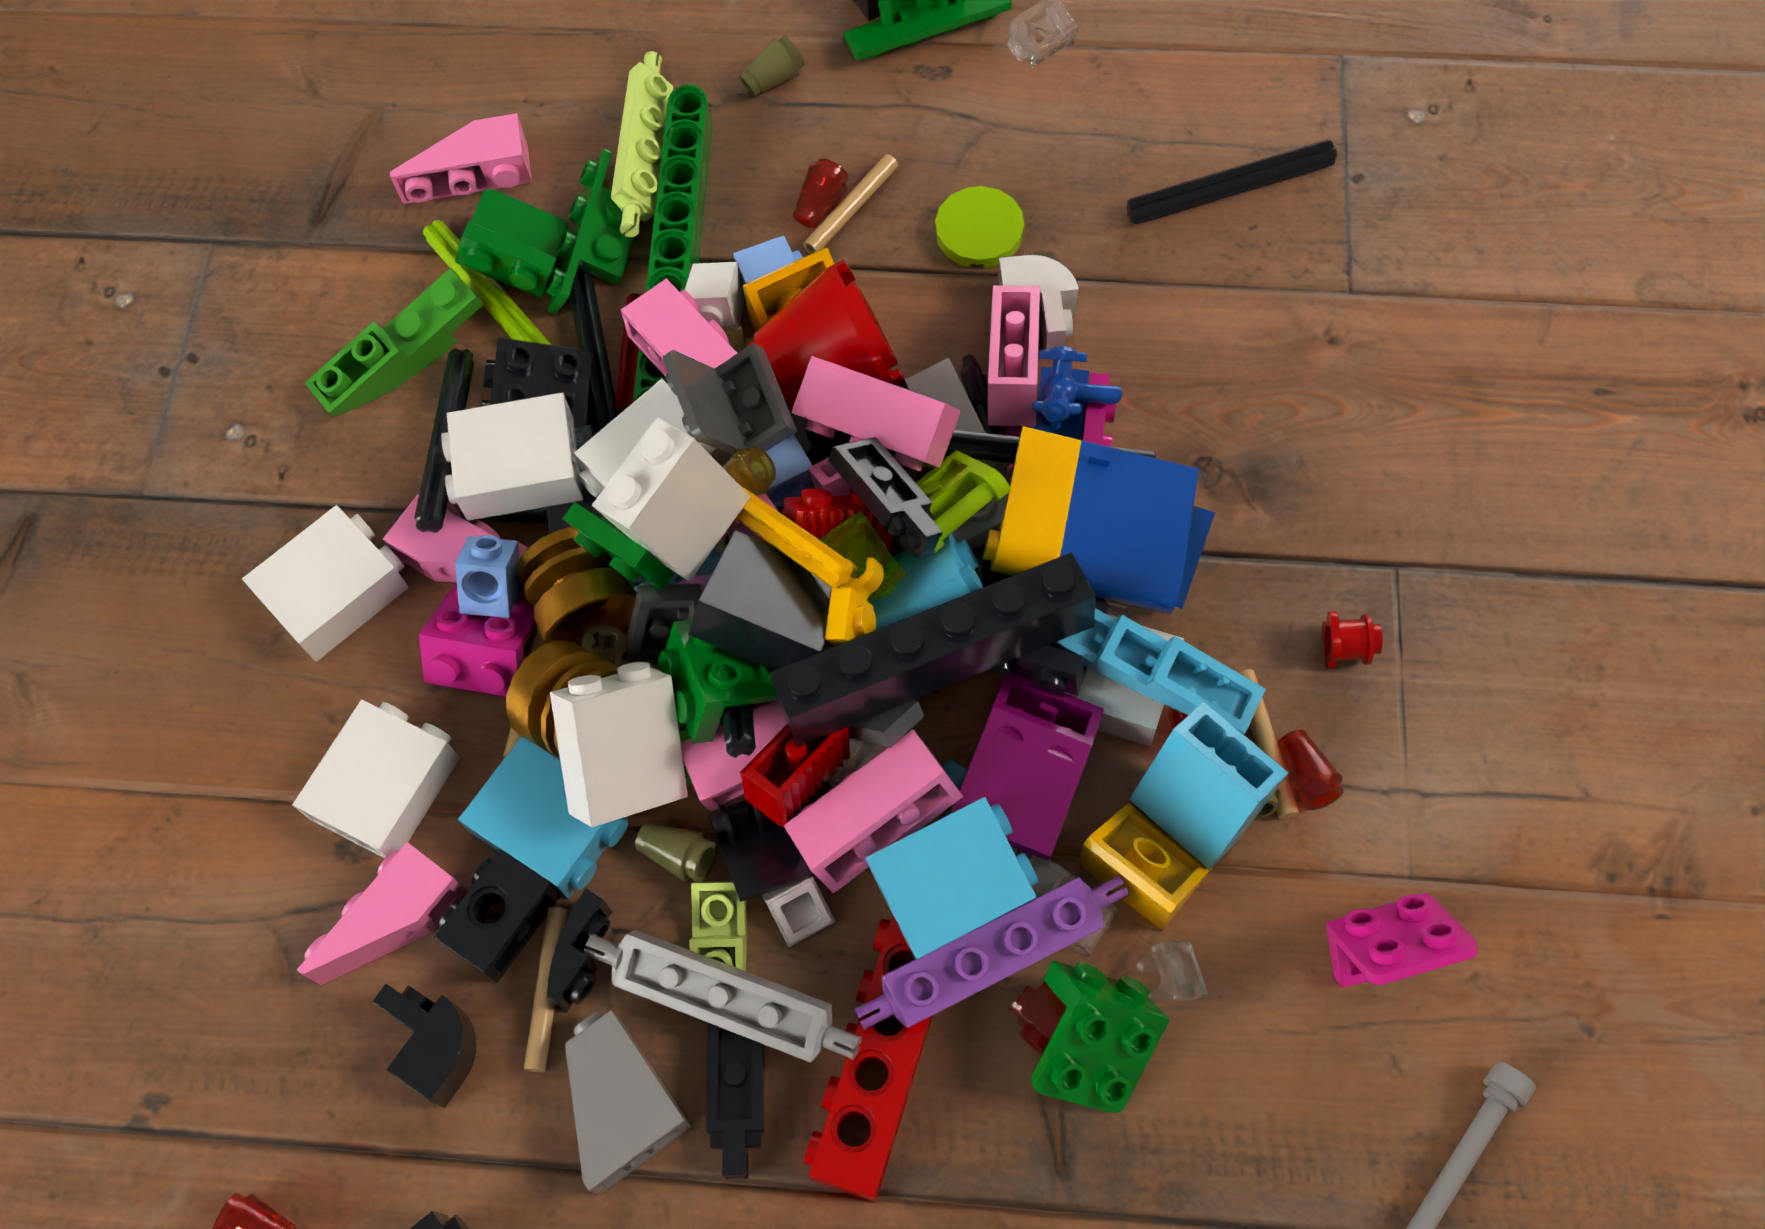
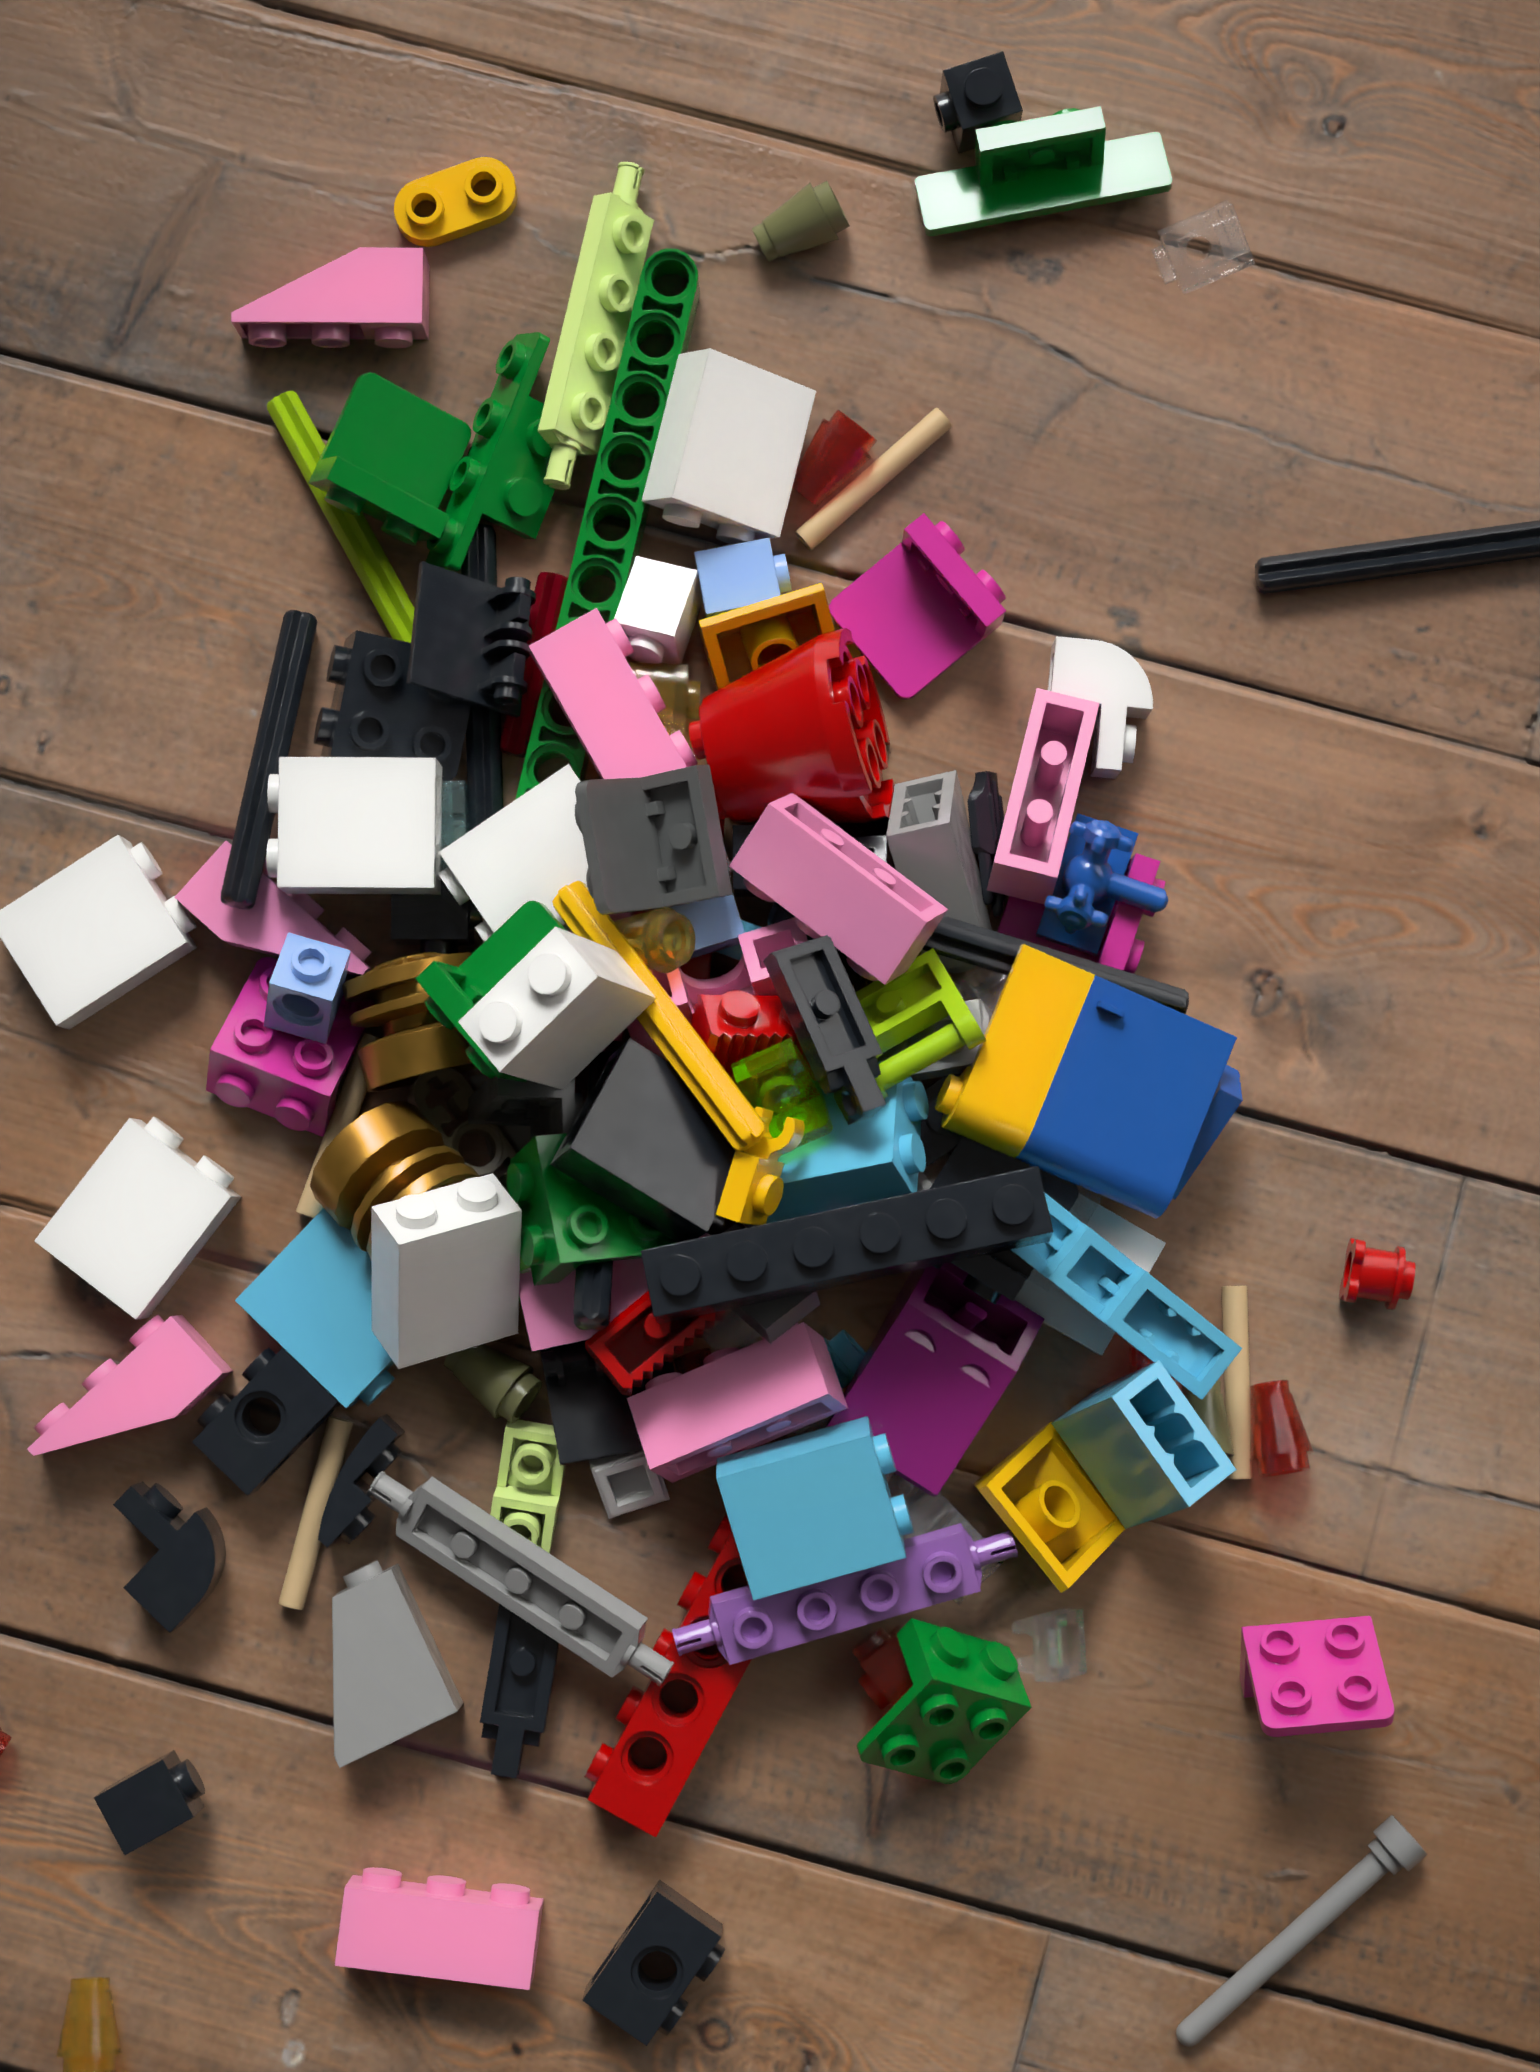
camera: 10 degrees right, 20 degrees up
bright green slope [305,267,484,416] -> none
lime tile [935,186,1025,268] -> none
none -> yellow plate [394,157,518,247]
none -> black hinge [407,561,536,718]
none -> white brick [642,348,816,545]
none -> dark pink bracket [829,513,1006,700]

